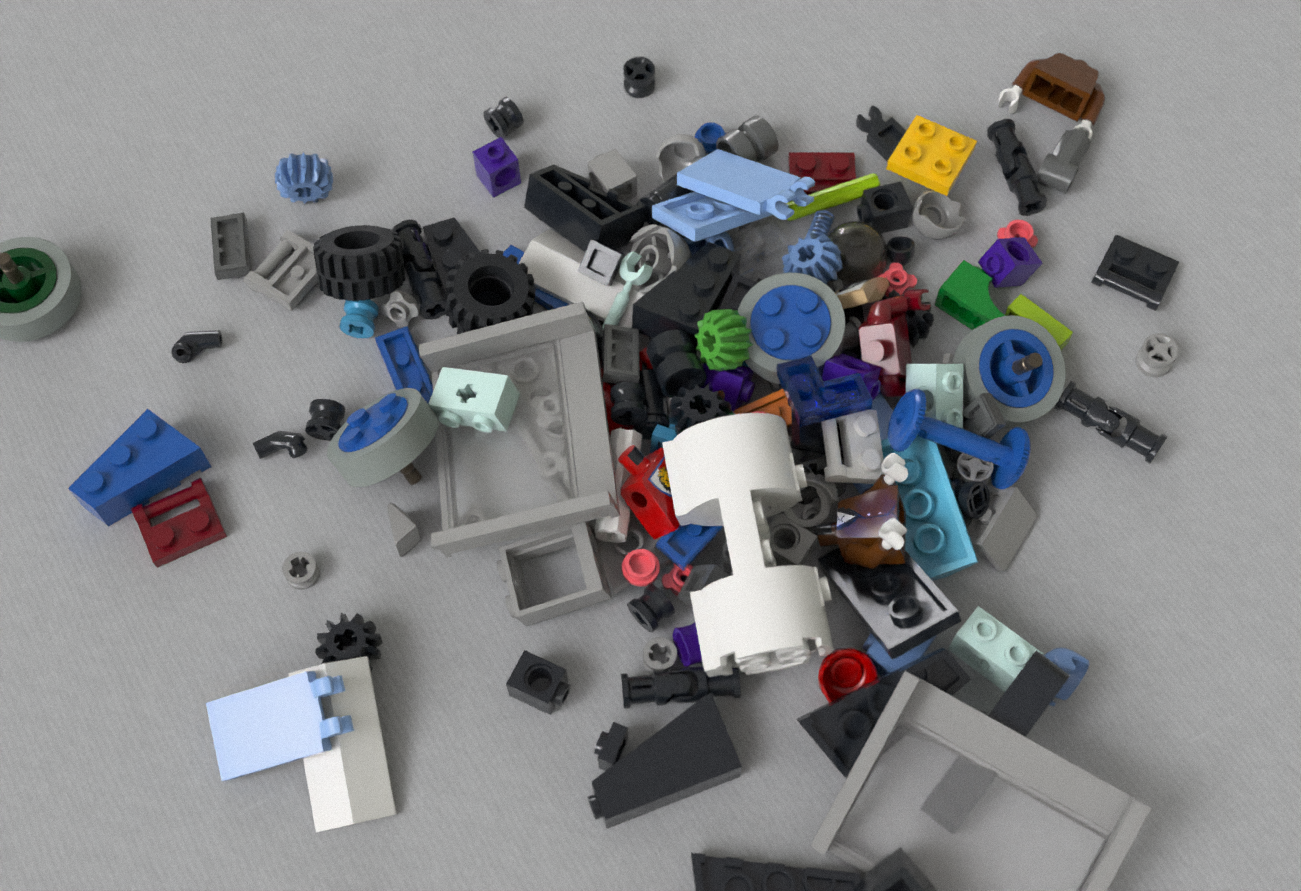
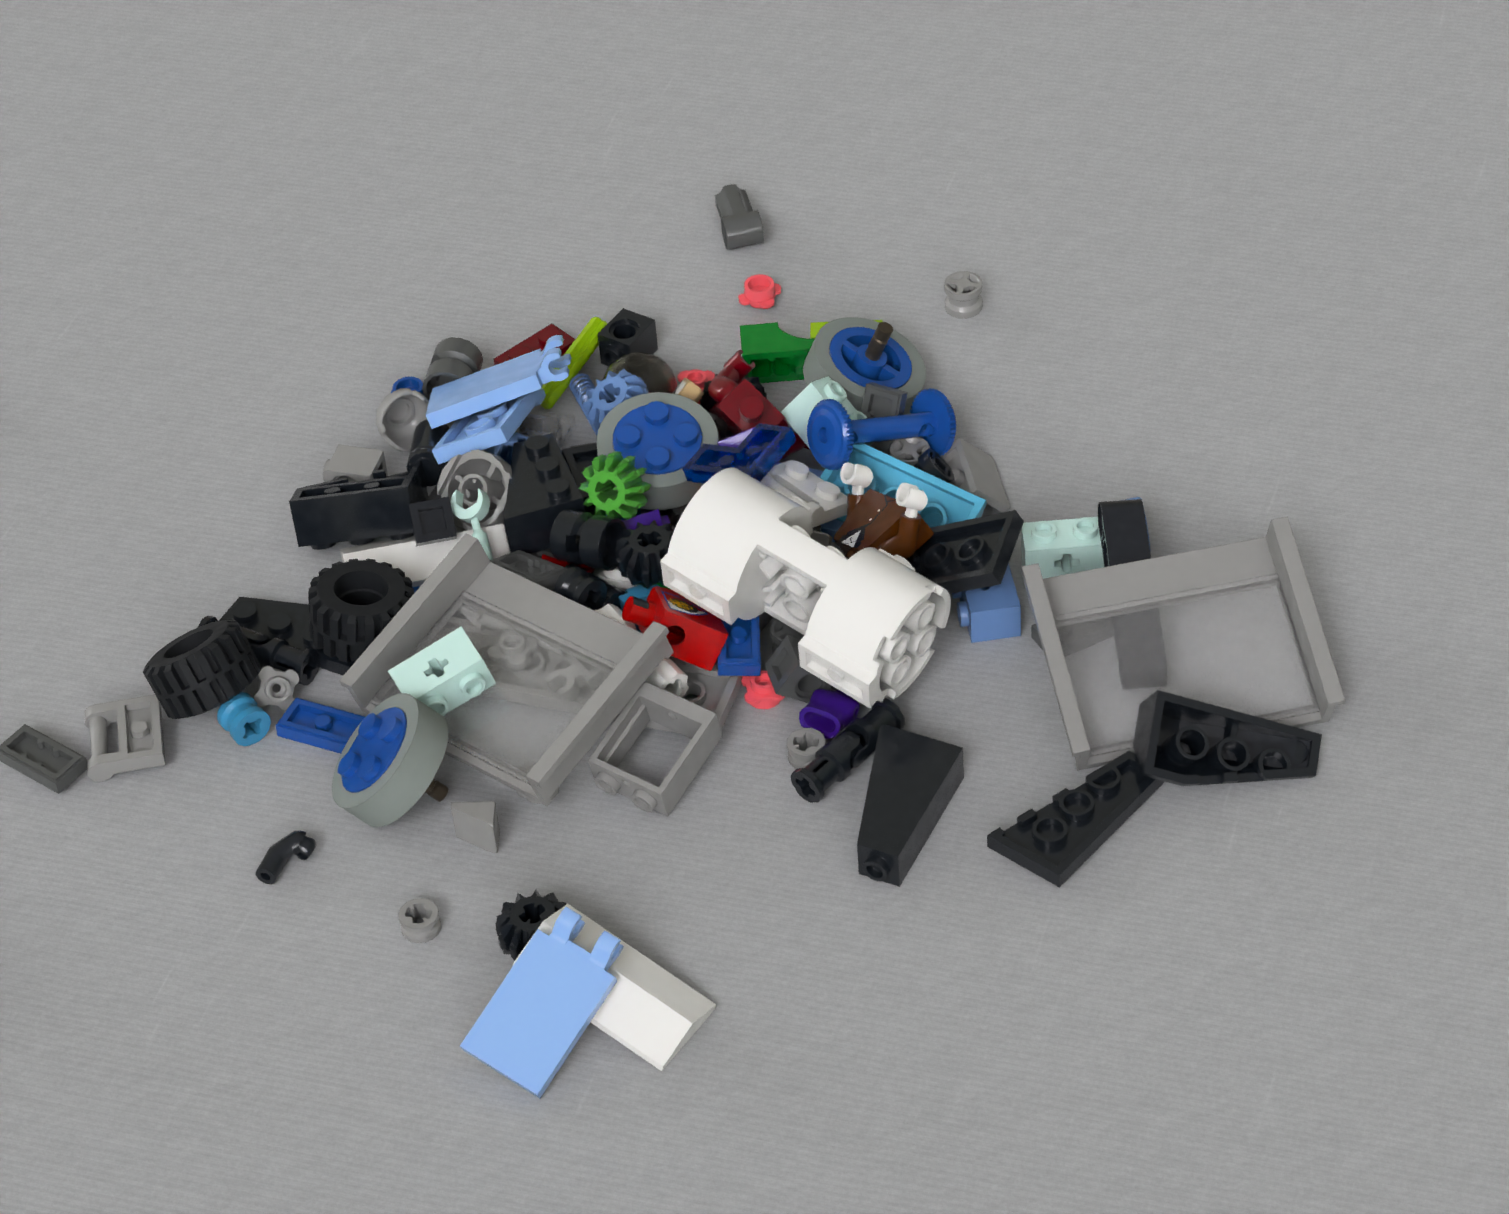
camera: 40 degrees left, 20 degrees down
blue wedge [68,409,212,527] -> none
dark red plate [131,478,227,568] -> none
black arm [171,330,223,363] -> none
medium blue gear [275,152,333,204] -> none
black wheel [305,399,346,441] -> none
dark purple brick [472,137,521,198] -> none
black wheel [483,97,524,138] -> none
black brick [506,650,571,715] -> none
black plate [594,722,629,771] -> none
coral plate [622,549,660,586] -> none
black wheel [623,57,655,98] -> none
black wheel [627,584,675,633] -> none
black wing [797,647,971,779] -> none
red hair [818,647,878,702] -> none
black plate [856,106,906,162] -> none
yellow plate [886,115,977,196] -> none
black hinge [887,236,915,266] -> none
light grey hair [912,190,966,240] -> none
dark purple brick [978,237,1043,288] -> none
black piece [987,119,1047,216] -> none
reddish brown torso [999,53,1105,140] -> none
black piece [1054,381,1168,464] -> none
black plate [1091,234,1179,311] -> none

